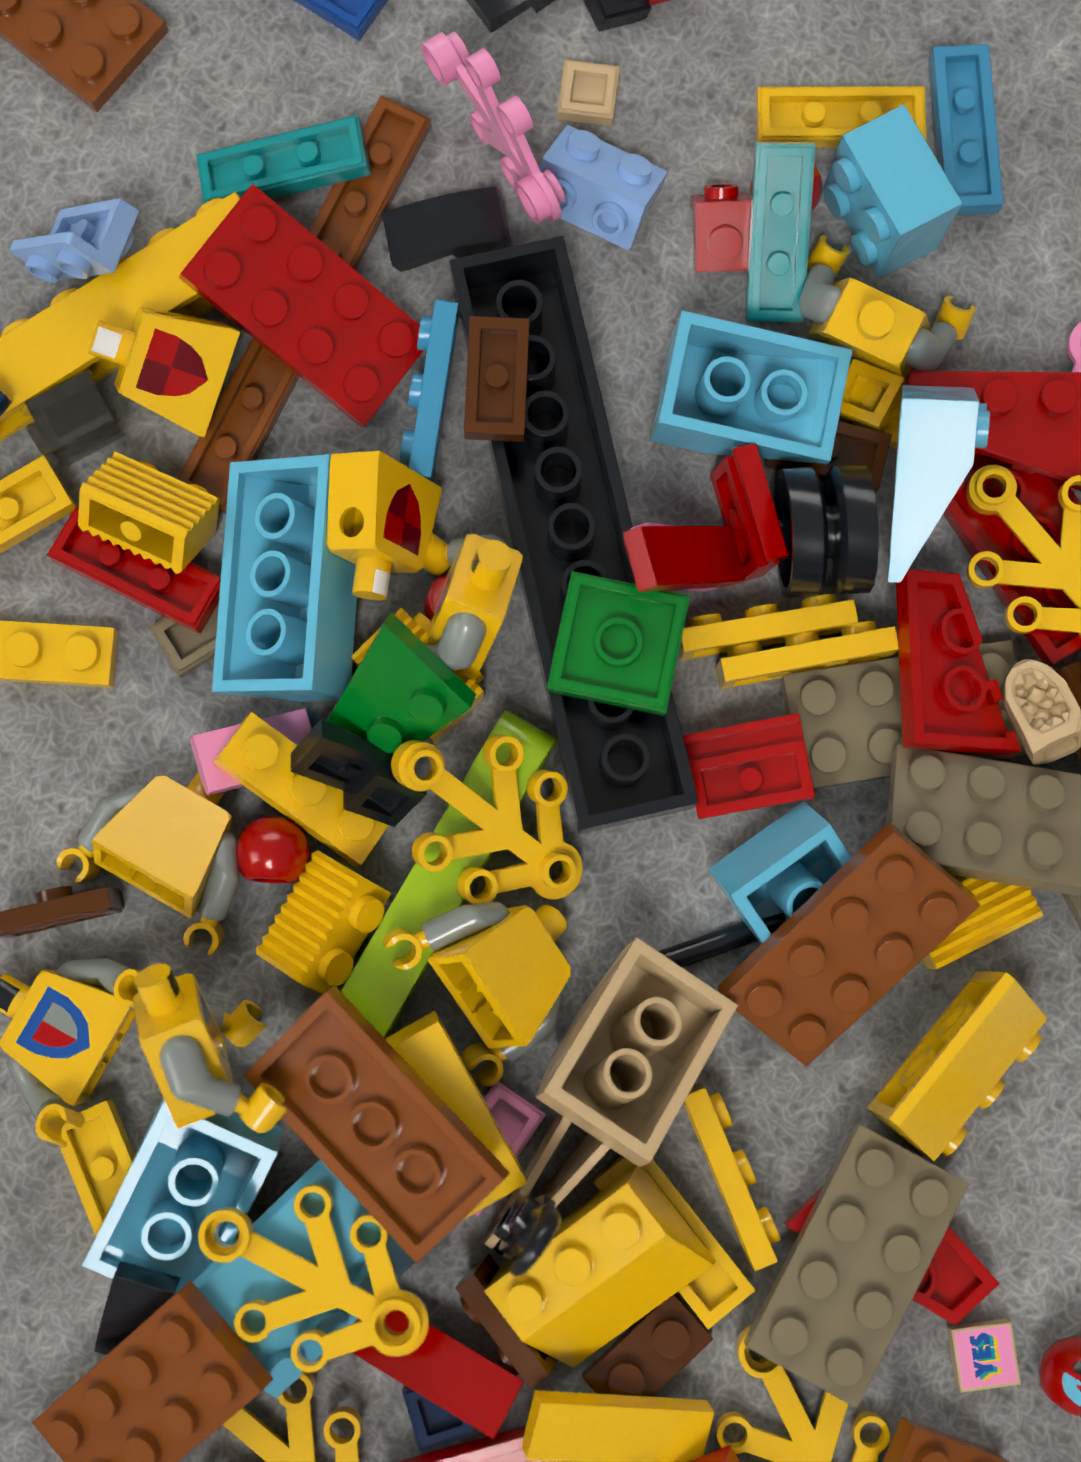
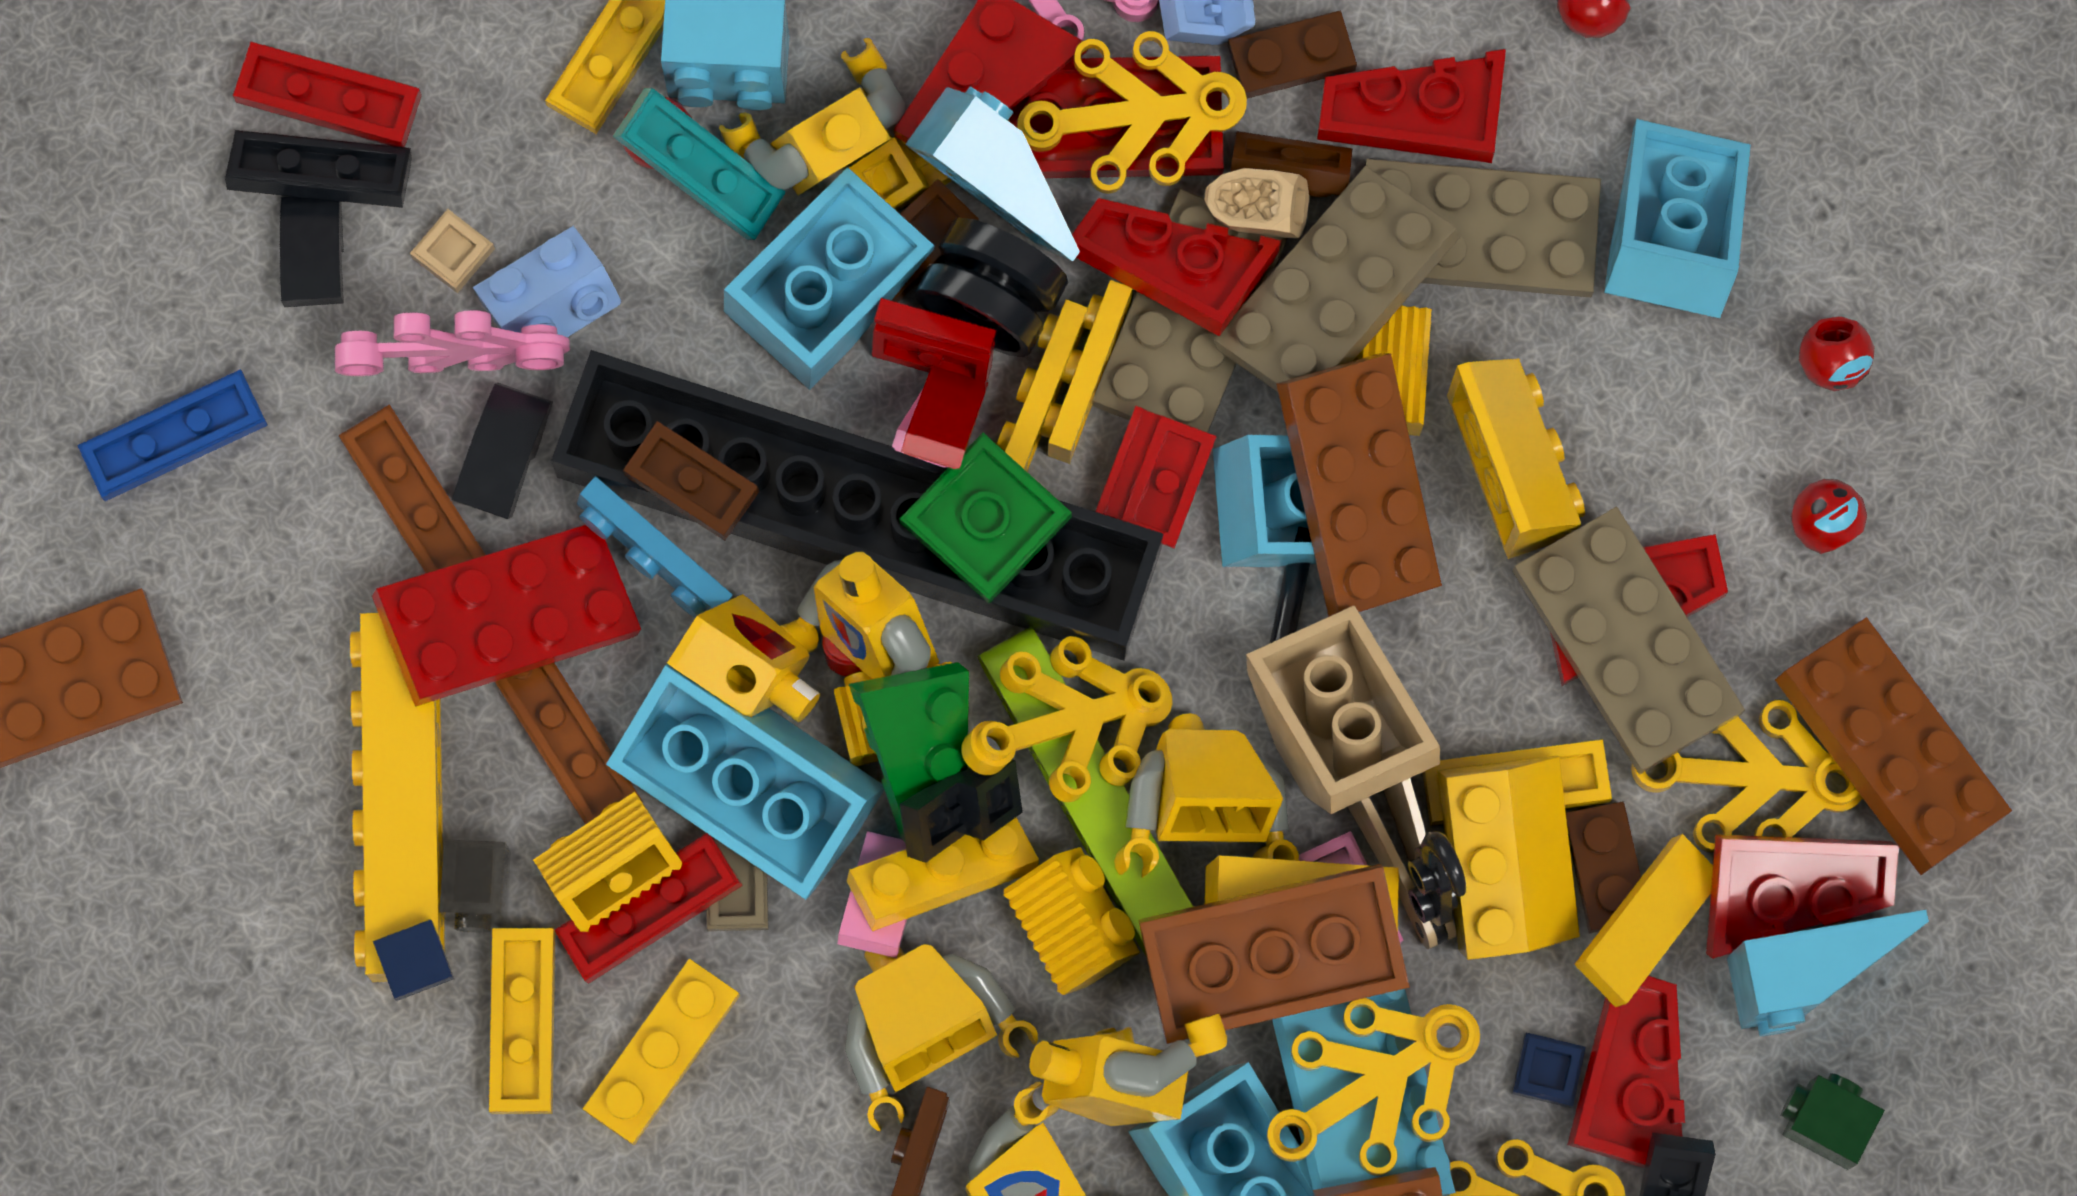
camera: 60 degrees left, 5 degrees down
light blue bracket [9,198,139,283] -> none
yellow torso [88,307,240,438] -> none
teal tile [196,115,371,204] -> none
red piece [236,816,311,884] -> none
red tile [351,1310,525,1439] -> none
reddish brown plate [455,1254,558,1389] -> none
yellow plate [683,1083,781,1271] -> none
bracket [691,184,751,273] -> none
tile [947,1318,1021,1393] -> none

